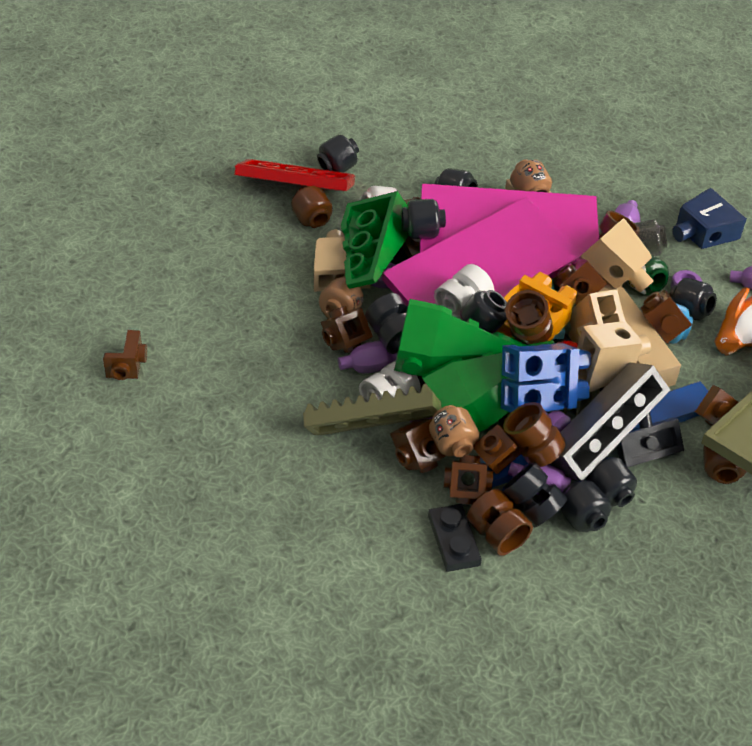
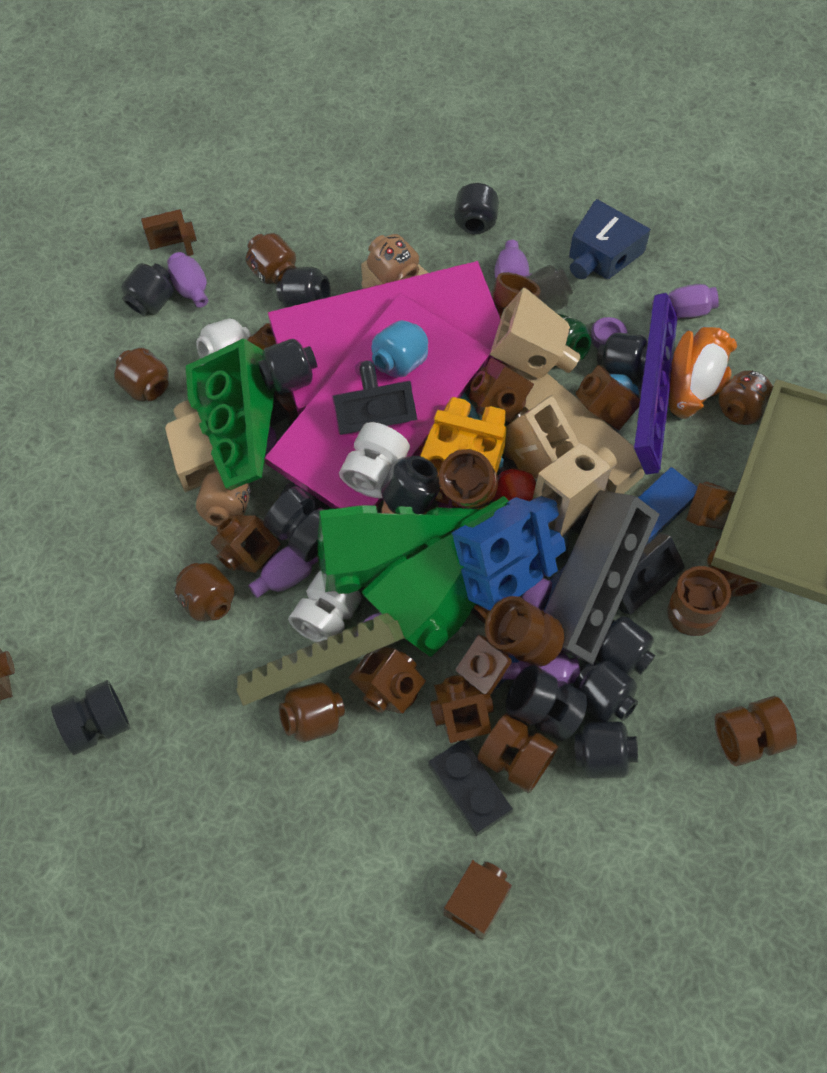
camera: 15 degrees left, 15 degrees up
red tile [234,159,356,191] -> none
medium nougat head [429,405,479,457] -> none
none -> black wheel [51,680,131,755]
none -> reddish brown bracket [141,209,197,256]
none -> medium lavender plant [167,252,208,308]
none -> reddish brown head [174,563,234,622]
none -> reddish brown head [245,233,296,285]
none -> reddish brown head [279,682,345,743]
none -> black plate [331,360,417,435]
none -> dark azure head [371,320,429,378]
none -> reddish brown brick [444,860,512,940]
none -> black head [454,183,499,235]
none -> black head [575,721,638,779]
none -> dark purple tile [634,293,677,475]
none -> reddish brown wheel [667,566,731,636]
none -> reddish brown wheel [715,695,797,767]

